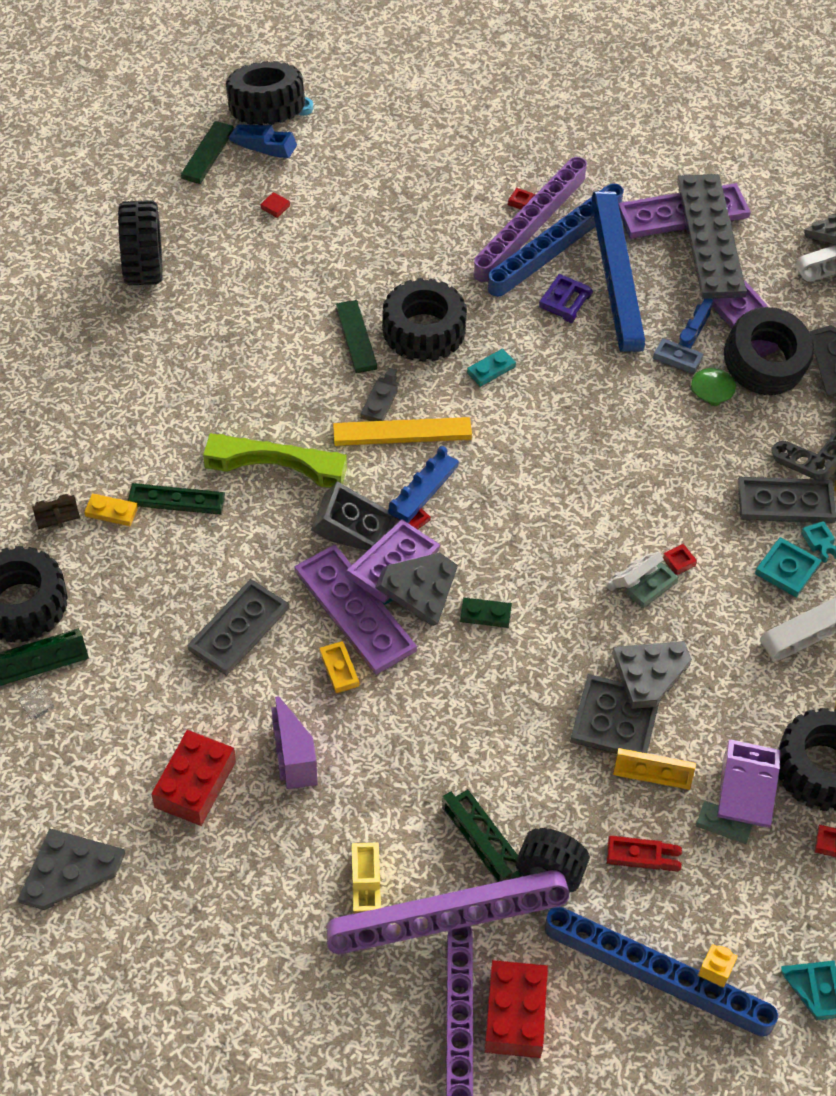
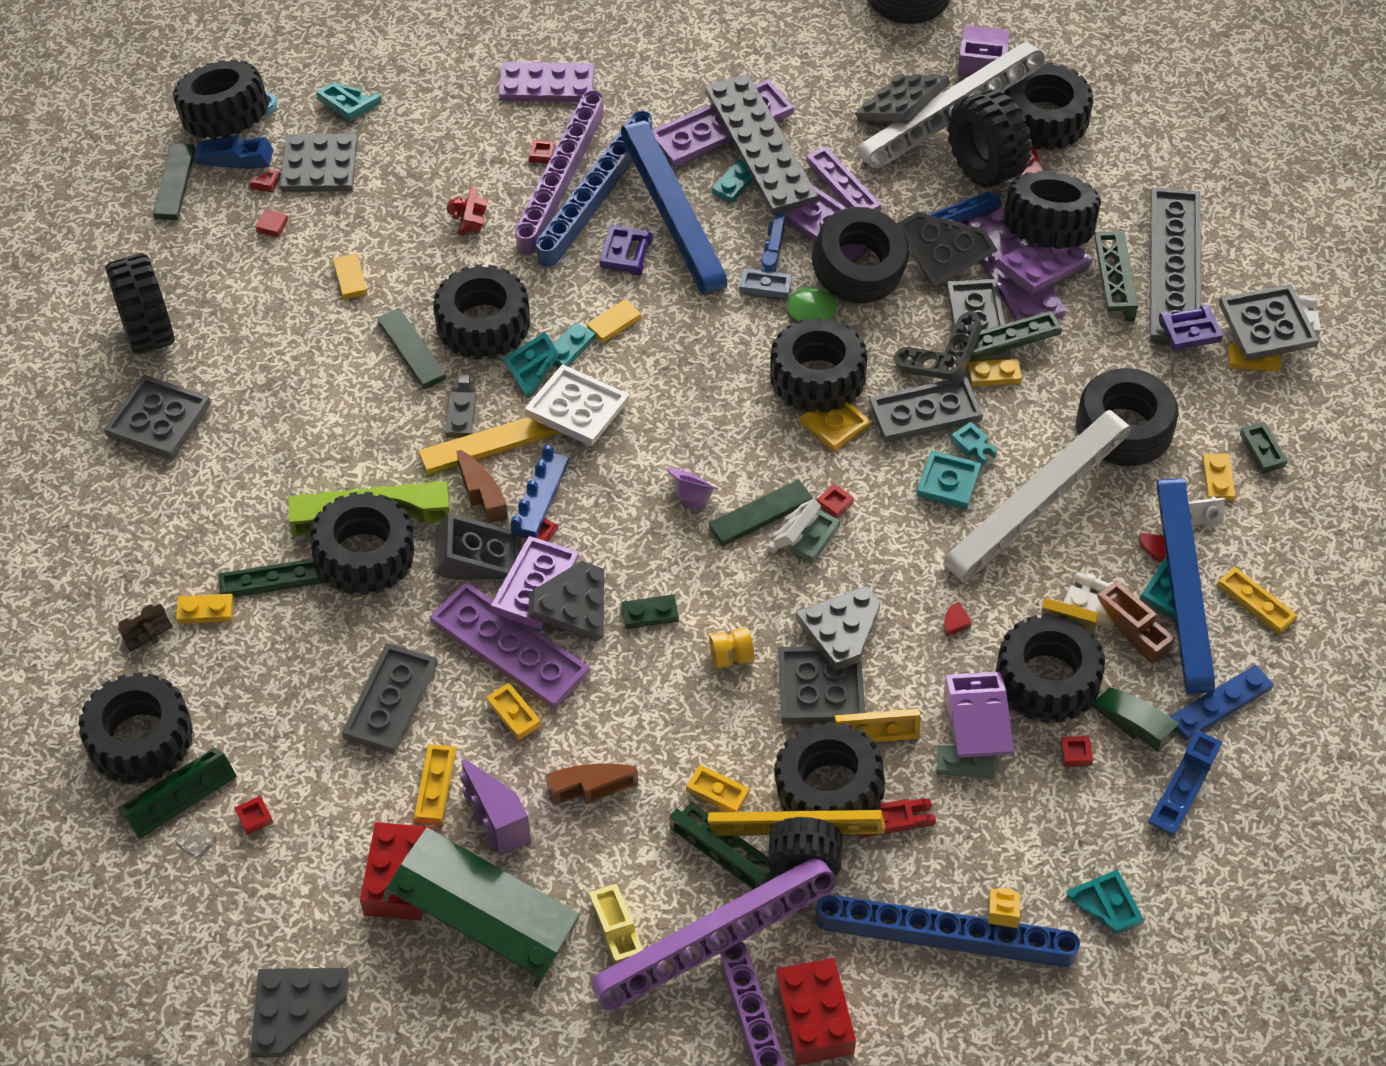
camera: 15 degrees left, 0 degrees up
none -> dark grey plate [104,374,211,459]
none -> red plate [234,796,273,835]
none -> red tile [249,170,281,193]
none -> plate [280,133,358,192]
none -> black tyre [310,492,414,595]
none -> teal wing [316,82,381,121]
none -> yellow tile [333,254,368,300]
none -> slope [382,827,579,988]
none -> yellow tile [414,744,456,825]
none -> red hips [446,187,488,235]
none -> dark orange slope [456,450,508,523]
none -> plate [499,62,594,102]
none -> teal wing [503,332,559,398]
none -> white plate [524,365,629,446]
none -> dark orange slope [546,763,638,806]
none -> yellow tile [587,299,641,344]
none -> medium lavender piece [667,468,719,510]
none -> yellow plate [686,765,750,812]
none -> yellow tile [708,810,885,836]
none -> dark green tile [709,479,813,546]
none -> yellow wheel [709,627,755,670]
none -> teal plate [712,159,753,203]
none -> black tyre [770,317,868,413]
none -> black tyre [774,722,886,811]
none -> yellow tile [799,401,871,453]
none -> medium lavender plate [806,146,881,211]
none -> red tile [944,602,972,636]

